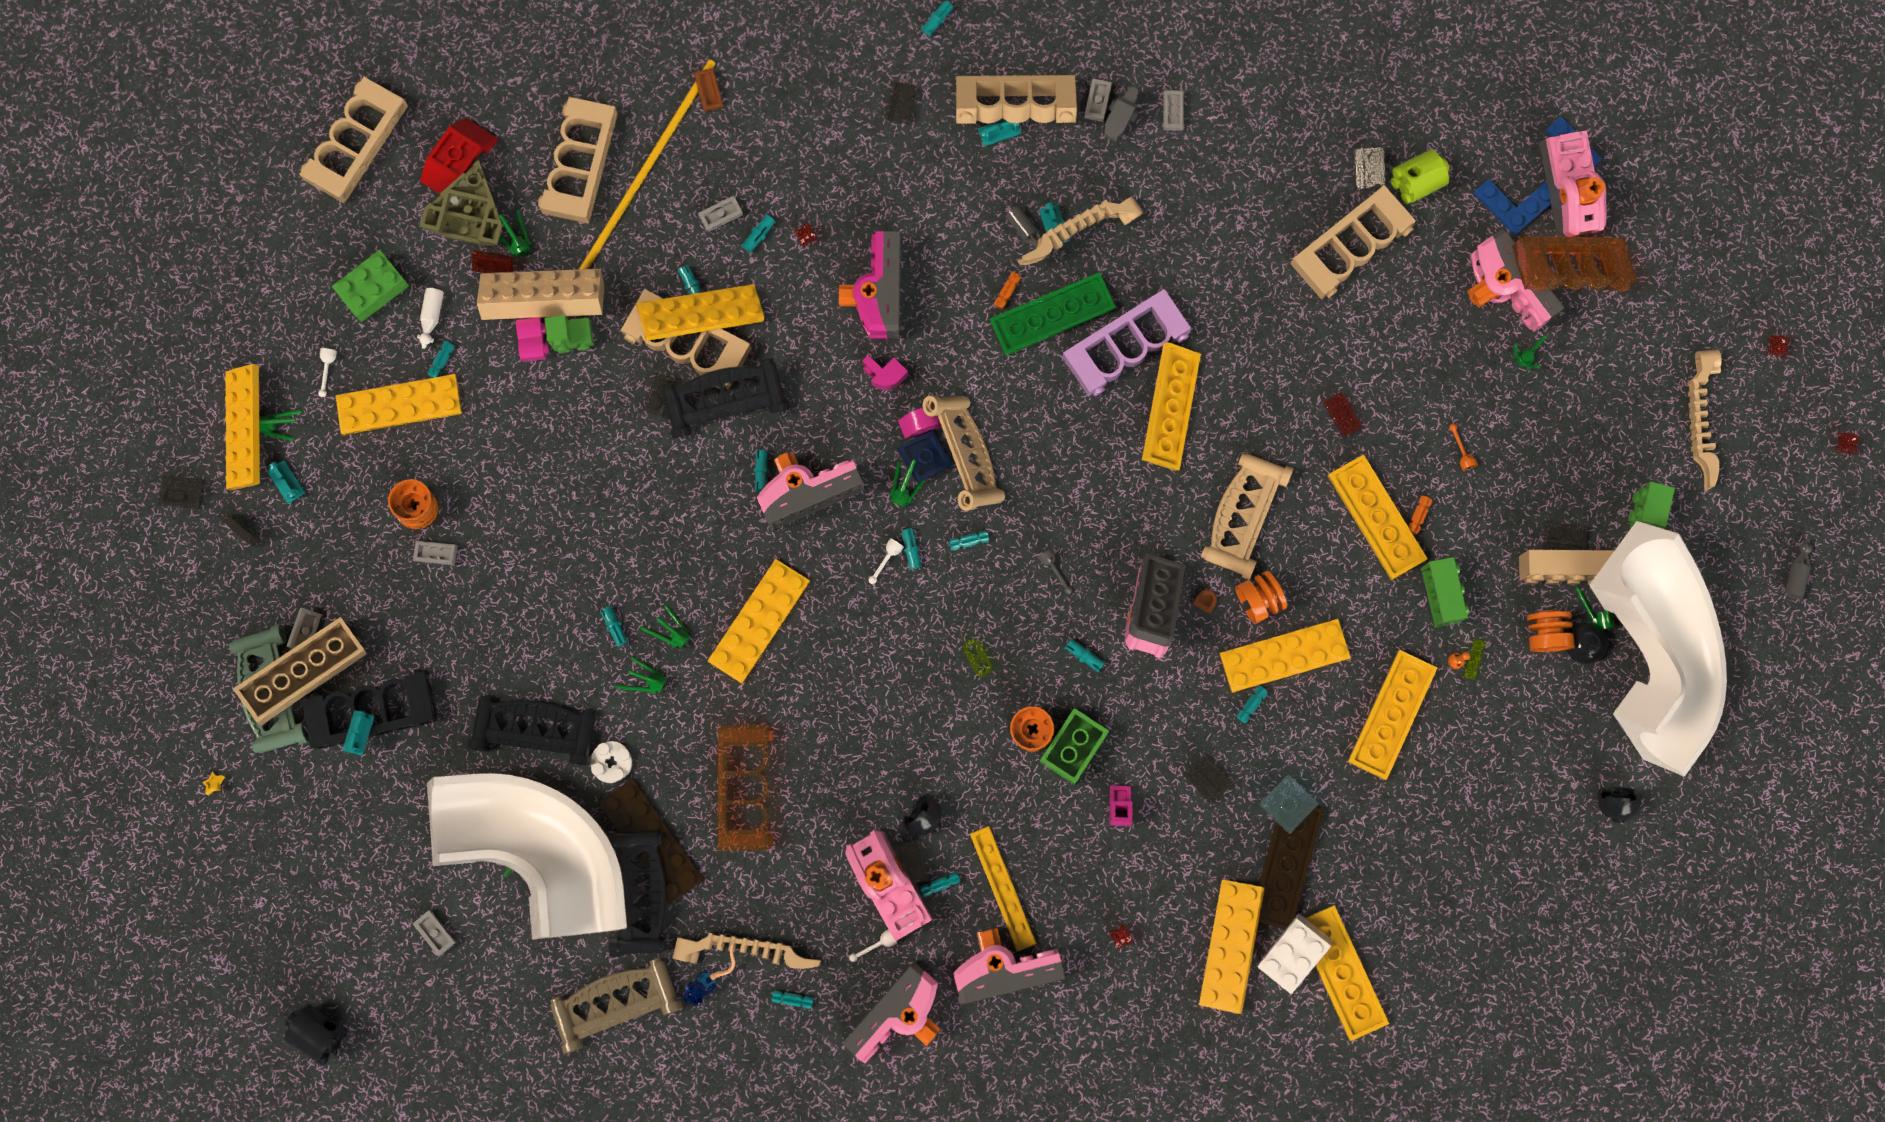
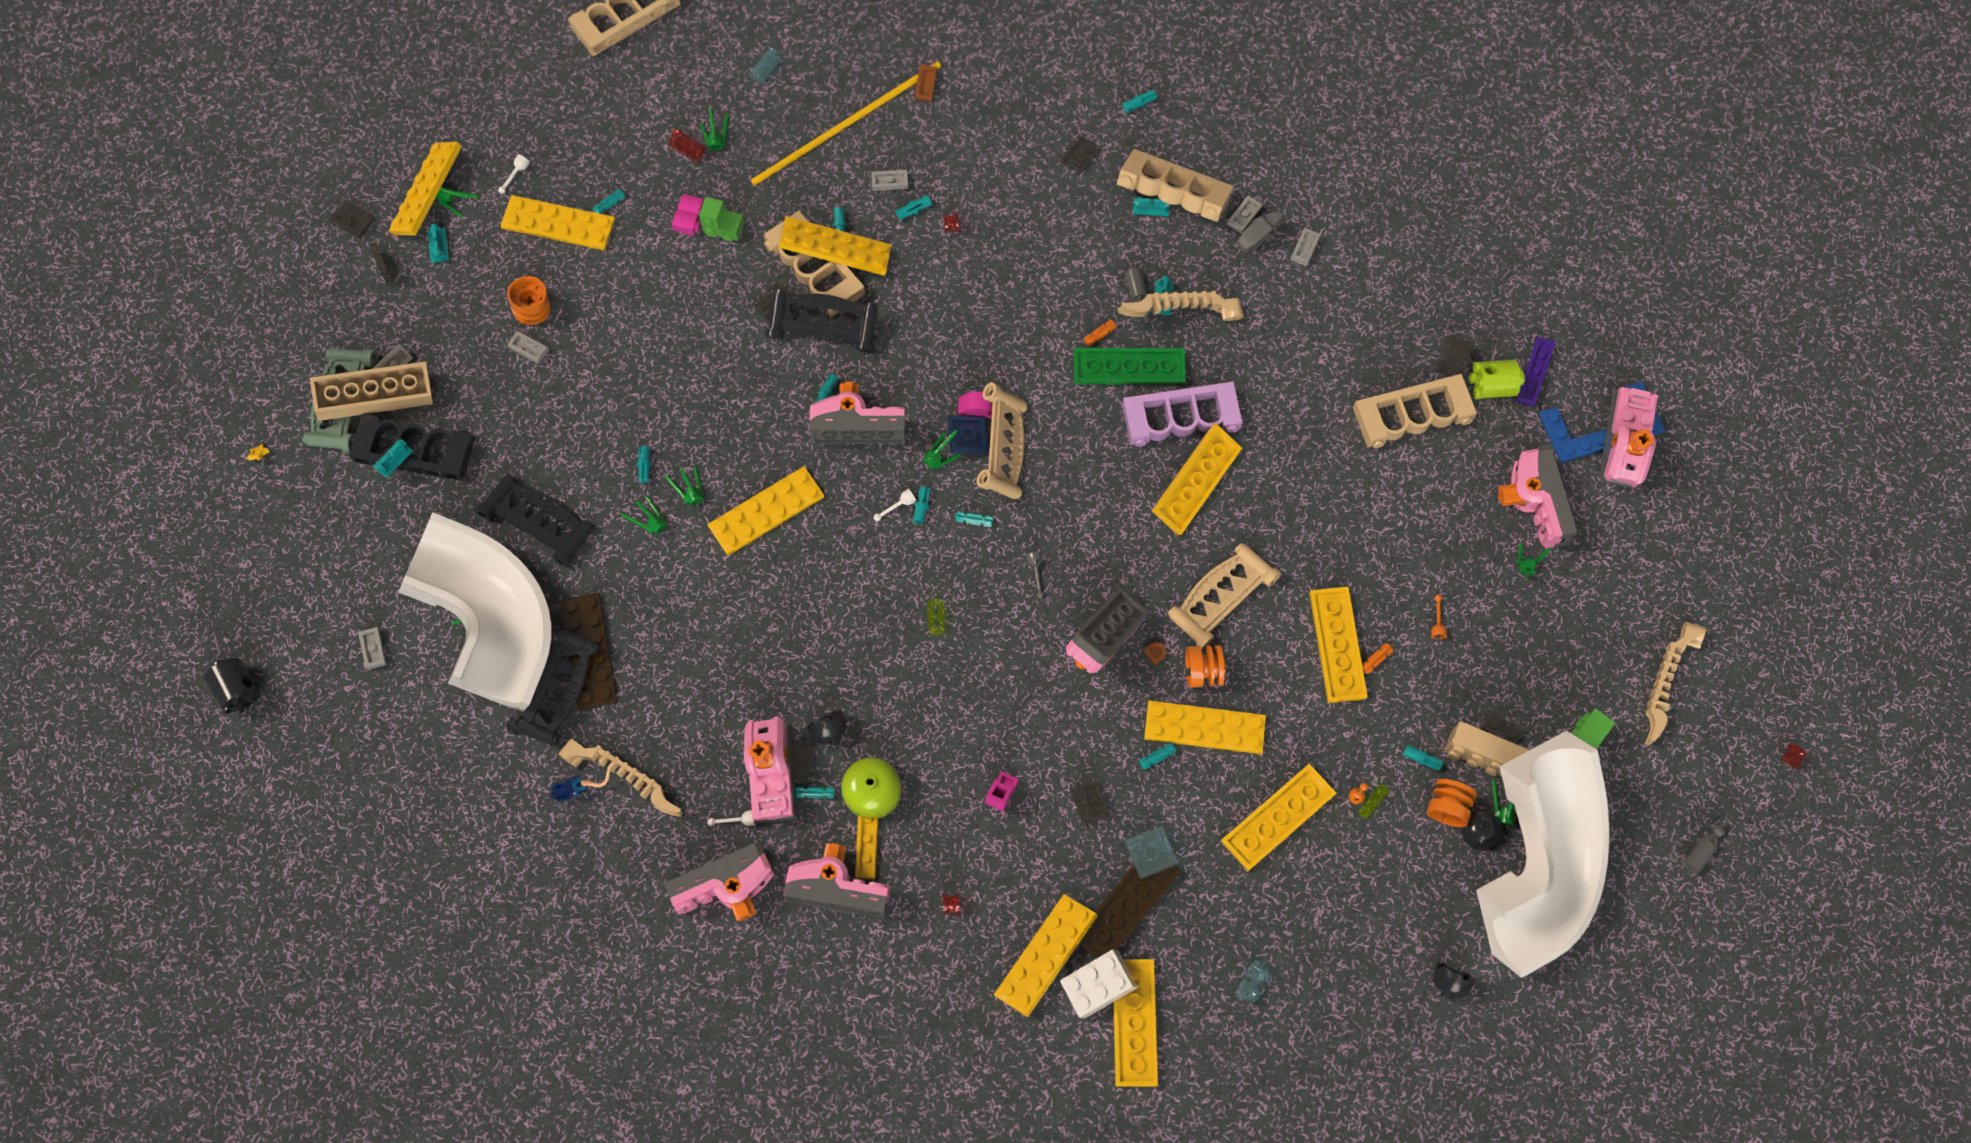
camera: 20 degrees right, 10 degrees down
bright green brick [332,250,409,322] -> none
white wheel [417,288,444,349] -> none
red slope [420,118,498,194] -> none
olive wedge [420,160,503,246] -> none
tan brick [477,269,604,320] -> none
tan fence [538,97,618,224] -> none
dark tan piece [550,958,683,1055] -> none
white plate [590,741,632,783] -> none
clear orange fence [718,725,774,852] -> none
teal axle [772,990,813,1009] -> none
piece [839,231,901,339] -> none
dark pink brick [862,355,909,390] -> none
orange wheel [1010,707,1055,752] -> none
bright green brick [1040,708,1109,785] -> none
teal pin [1064,638,1105,673] -> none
clear red plate [1323,392,1362,438] -> none
bright green brick [1421,557,1469,628] -> none
clear orange fence [1512,236,1637,292] -> none
clear red wheel [1767,335,1790,357] -> none
none -> clear light blue hinge [748,47,782,84]
none -> lime cylinder [841,757,902,819]
none -> clear light blue hinge [1236,960,1269,1005]
none -> teal axle [1403,744,1443,771]
none -> dark purple plate [1515,336,1556,408]

